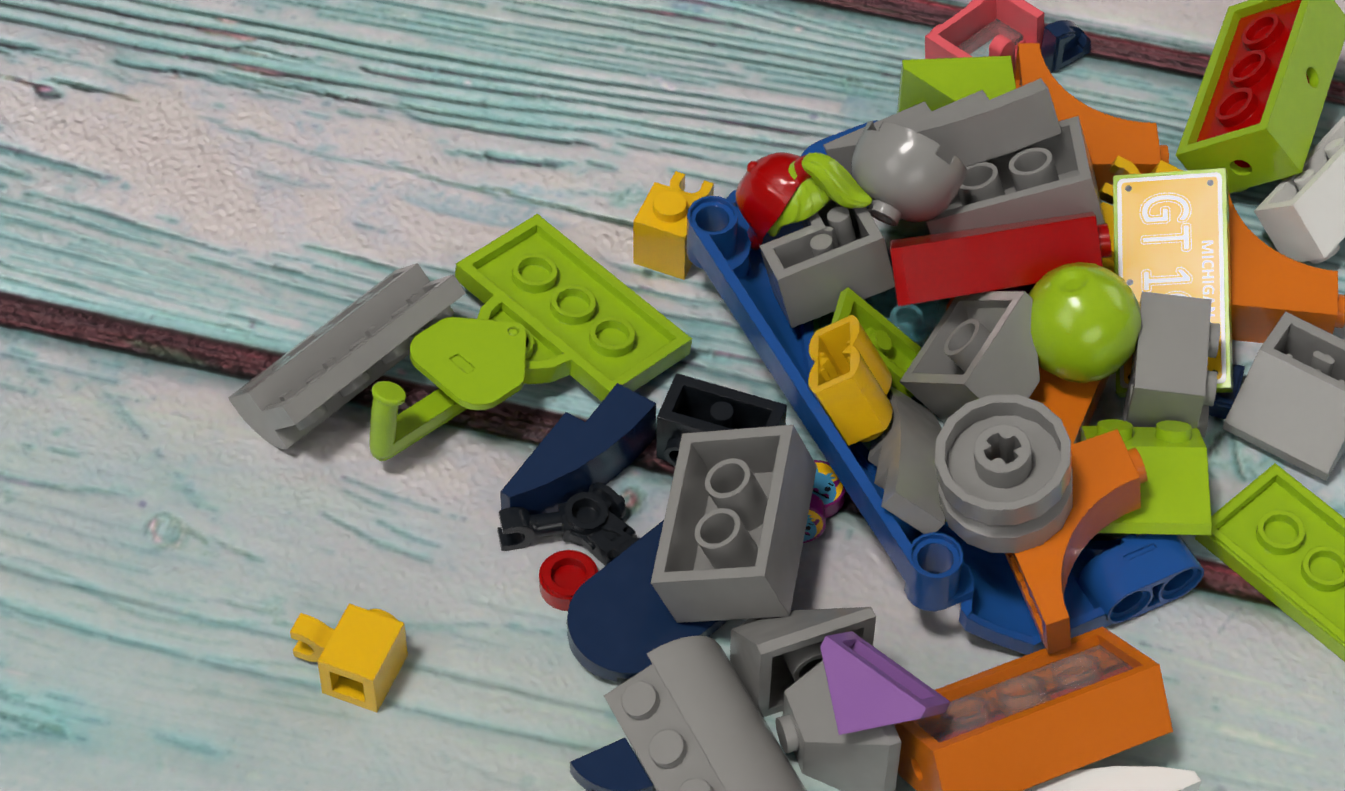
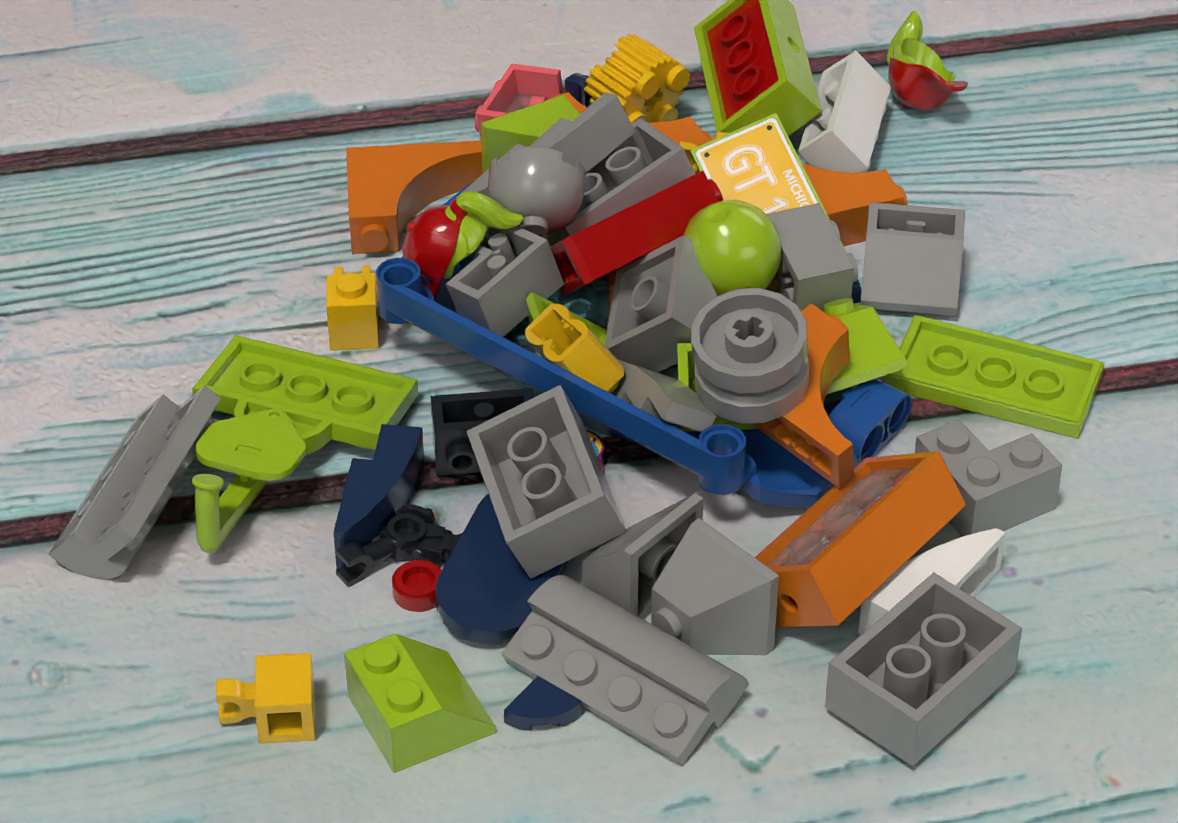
camera: 25 degrees left, 10 degrees down
medium lavender slope [820,631,951,735] -> none
none -> lime slope [344,634,496,773]
none -> orange arch [346,140,483,254]
none -> yellow brick [584,34,691,122]
none -> light grey brick [915,419,1062,537]

